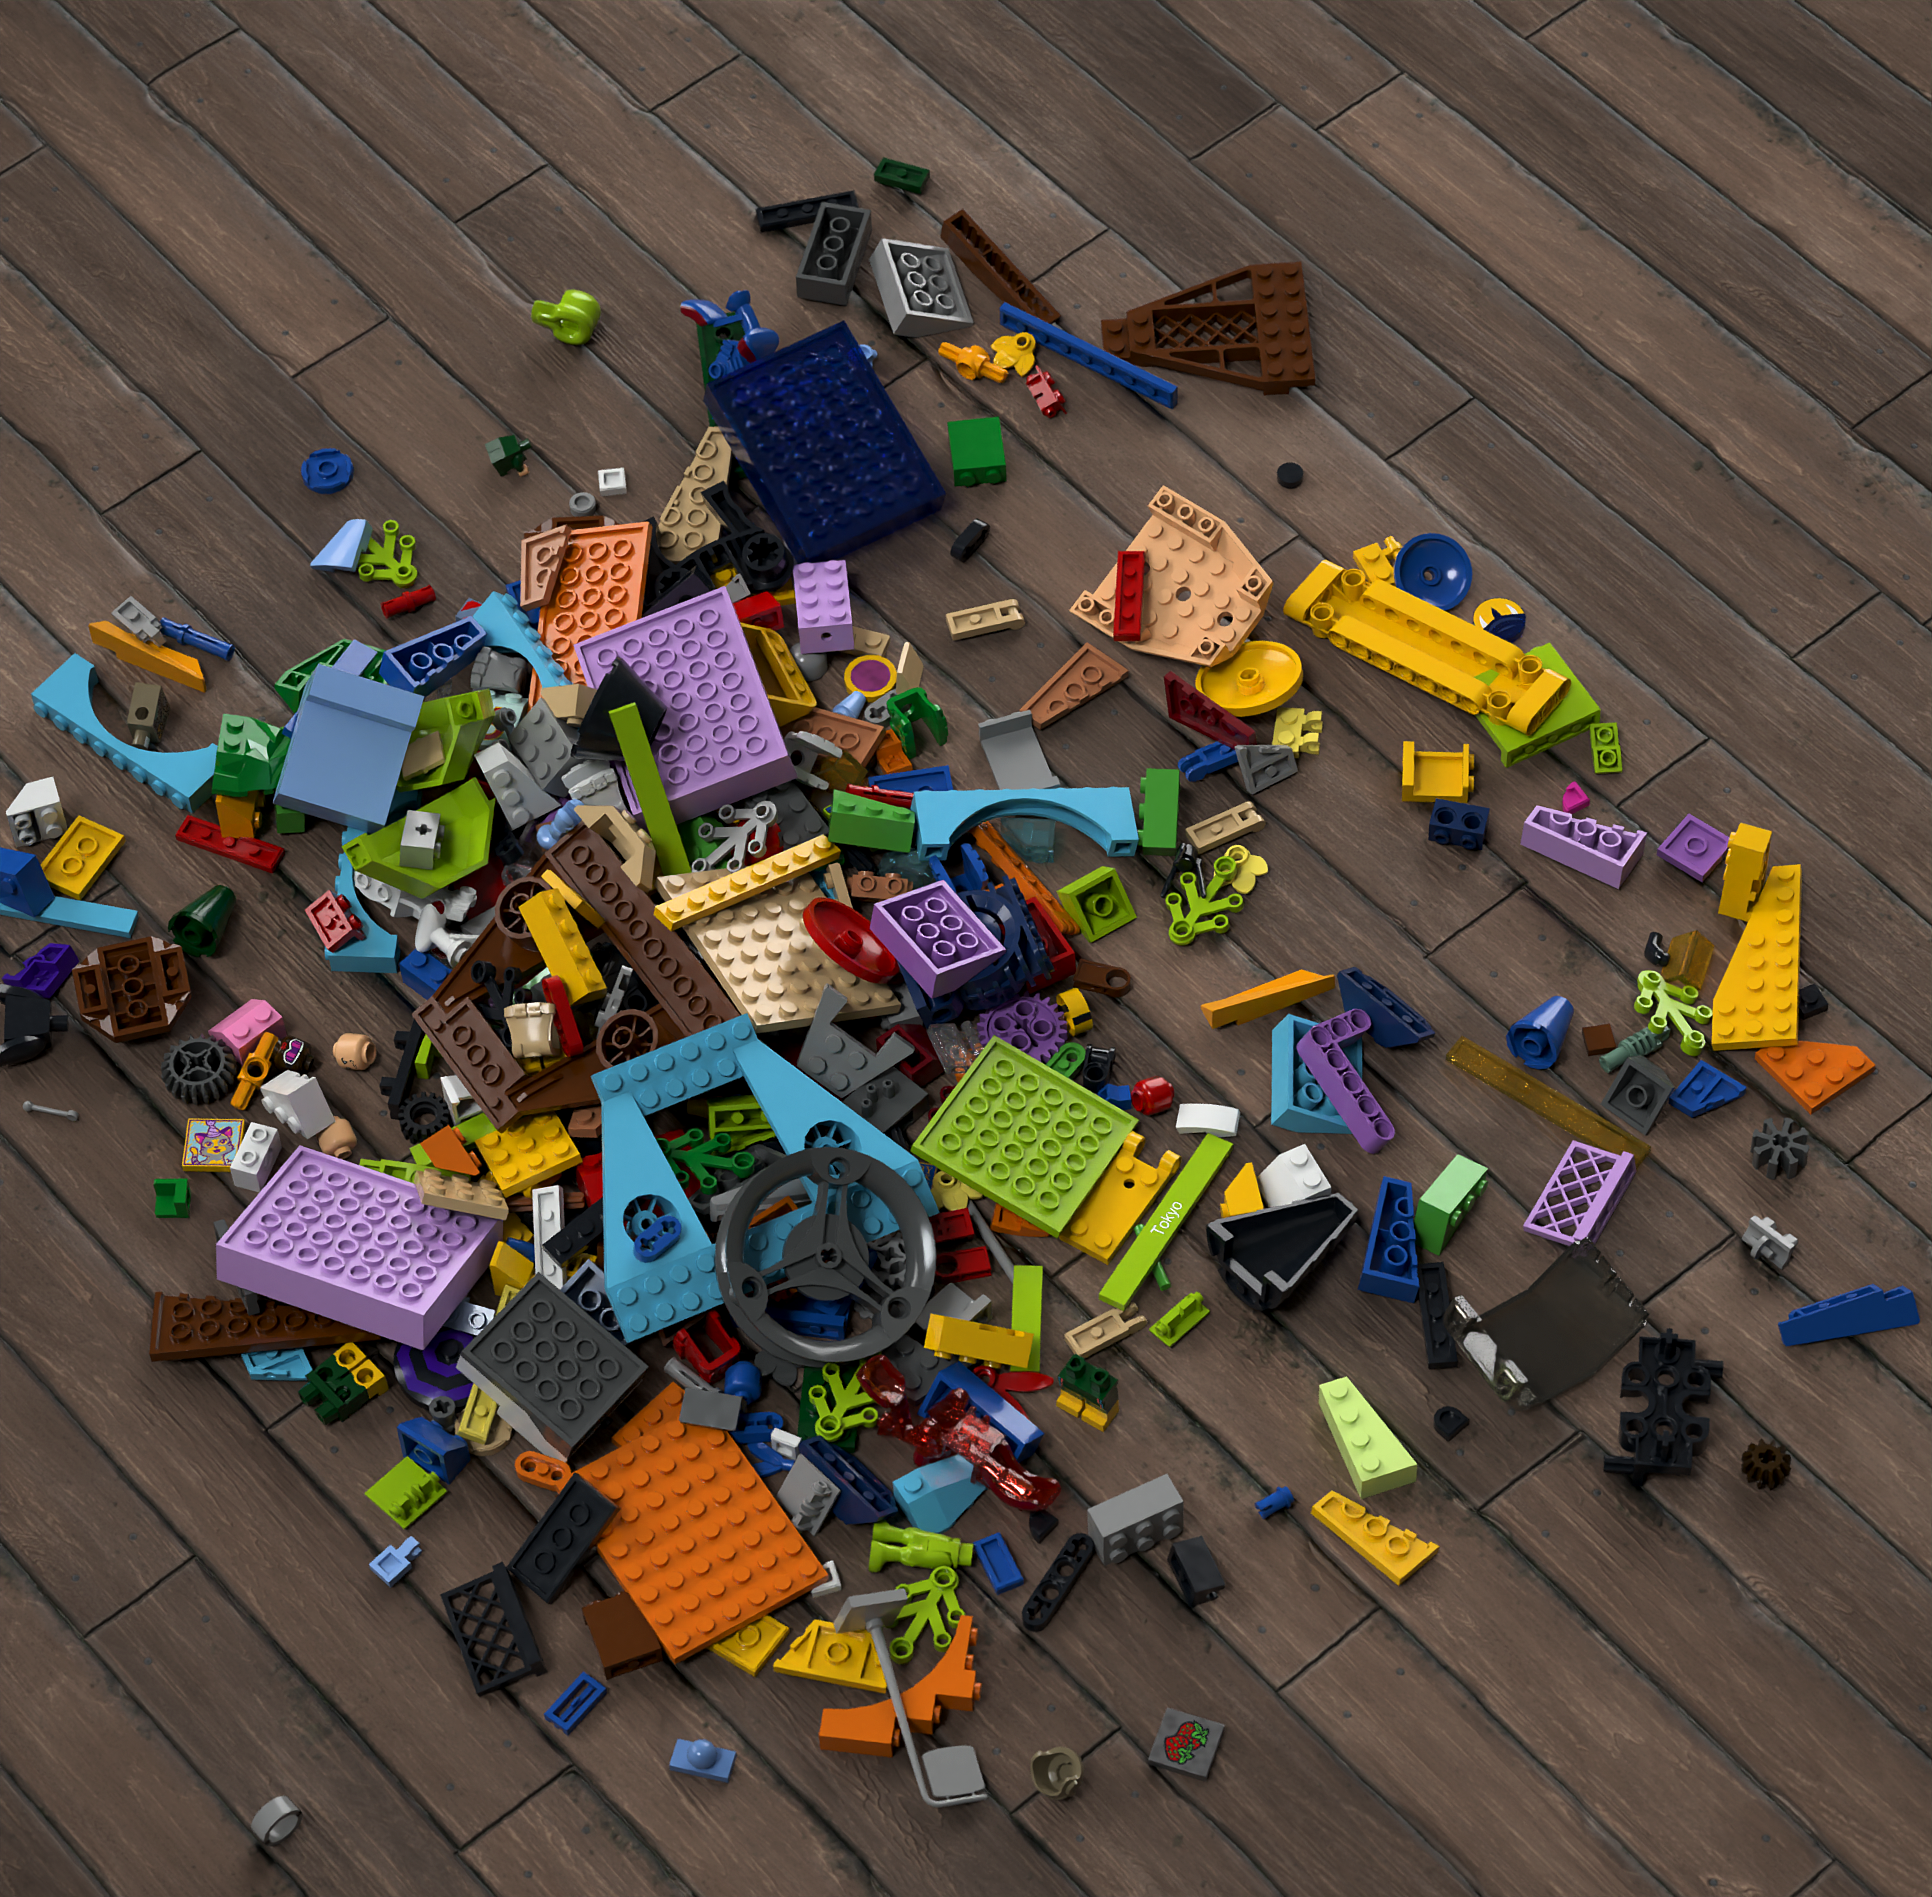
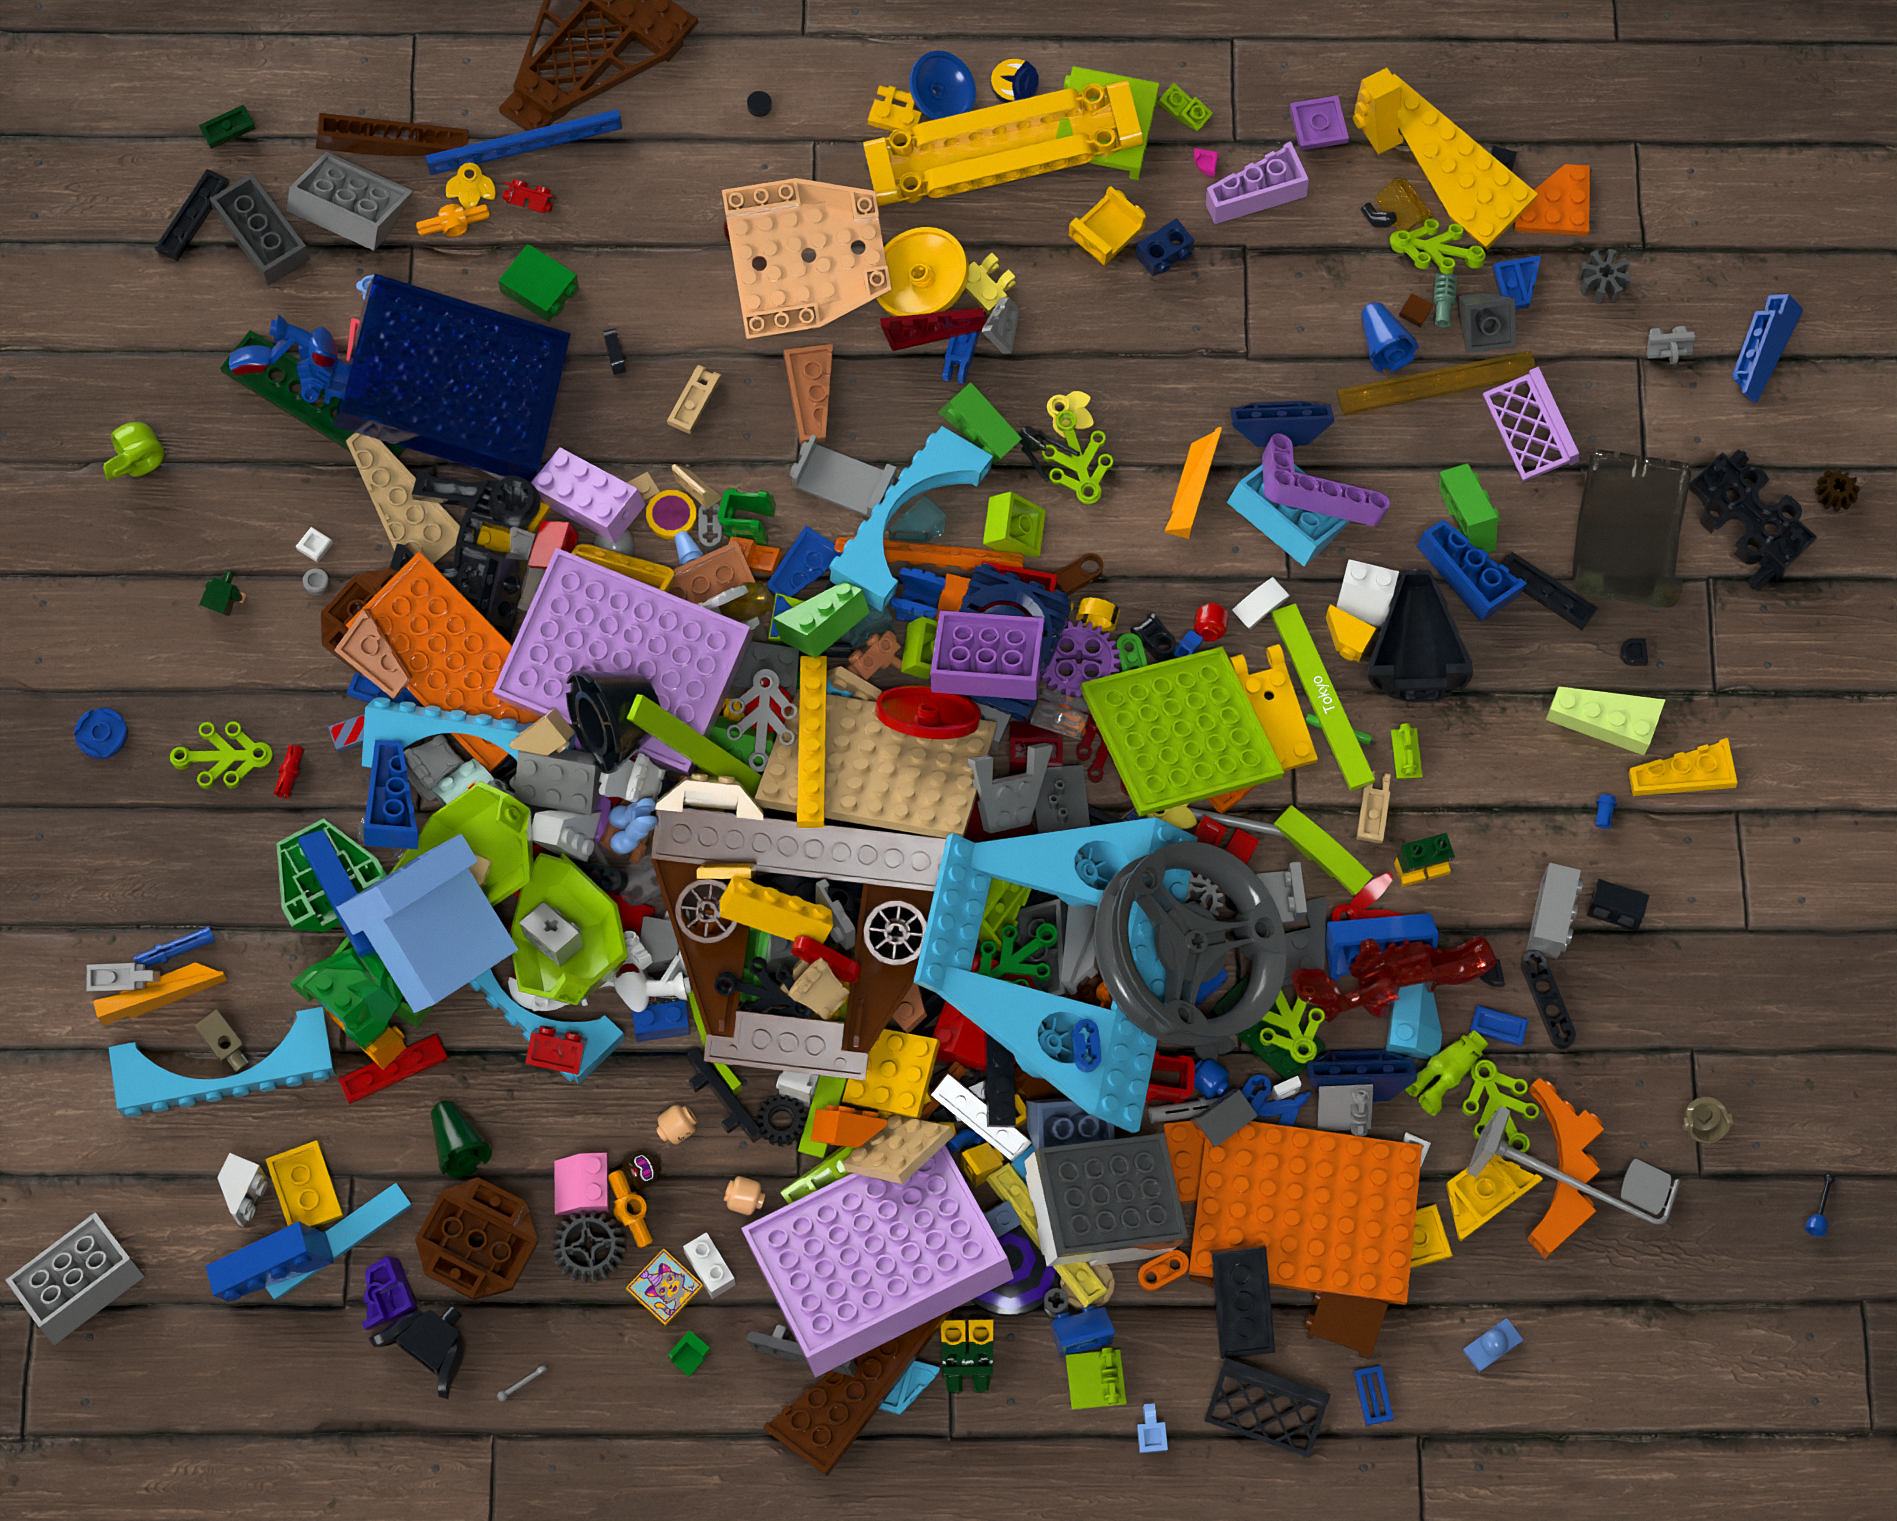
camera: 55 degrees left, 15 degrees up
white wedge [260,1070,336,1139] -> none
light blue slope [310,519,373,572] -> none
red pin [845,784,914,809] -> none
yellow wedge [924,1313,1034,1369] -> none
red tile [1113,551,1145,641] -> none
flat silver tile [1148,1708,1225,1782] -> none
tan plate [1186,801,1266,855] -> none

